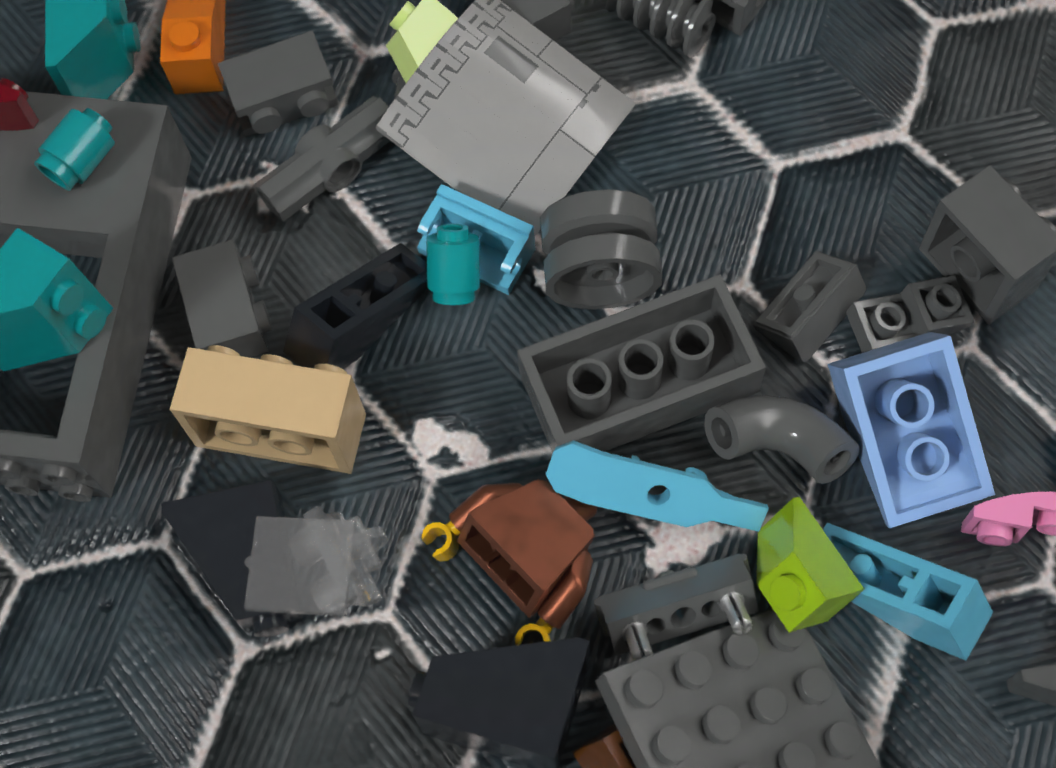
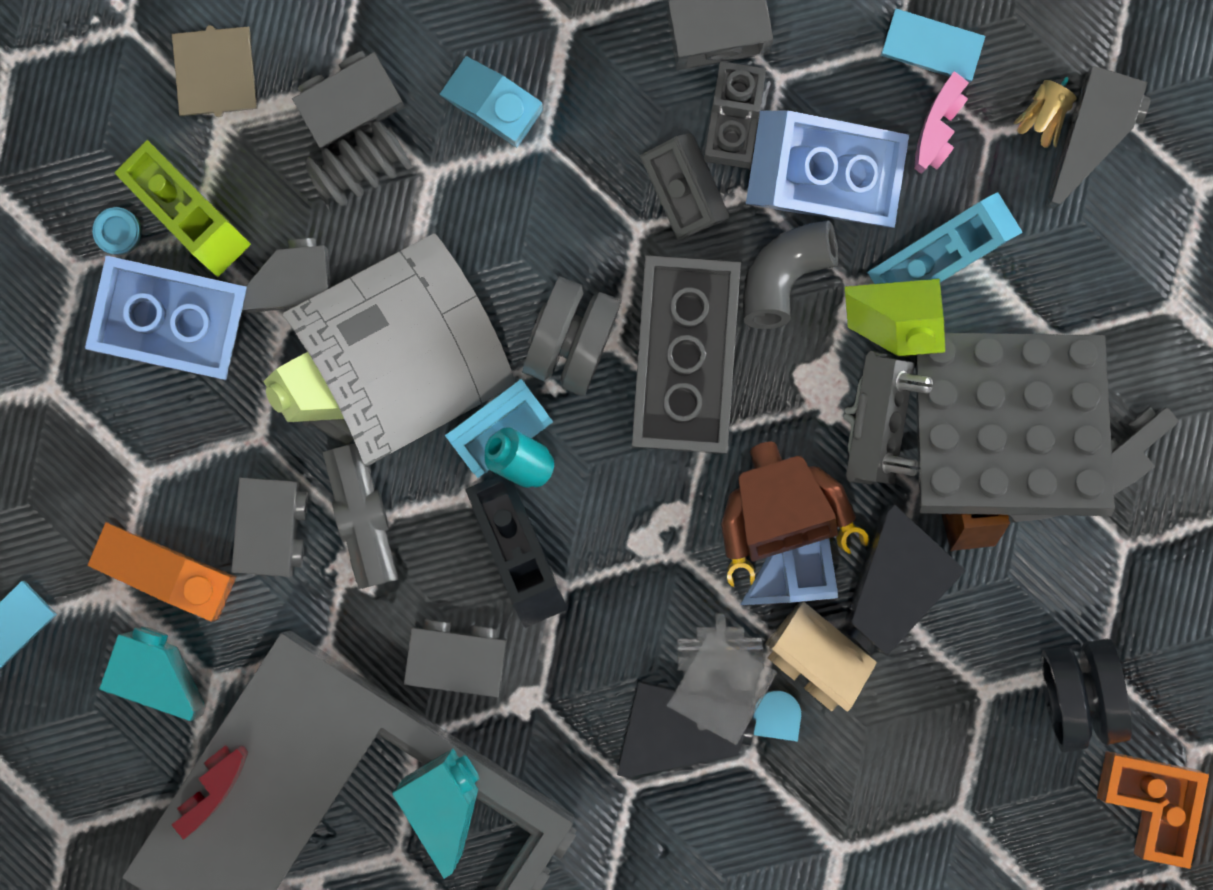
camera: 65 degrees left, 20 degrees up
teal brick [34,108,115,191] -> none
tan brick [170,345,366,474] -> none
medium azure piece [546,441,769,532] -> none
none -> medium azure slope [439,56,543,148]
none -> light blue slope [740,538,838,605]
none -> medium azure tile [752,690,801,742]
none -> tan slope [765,601,877,712]

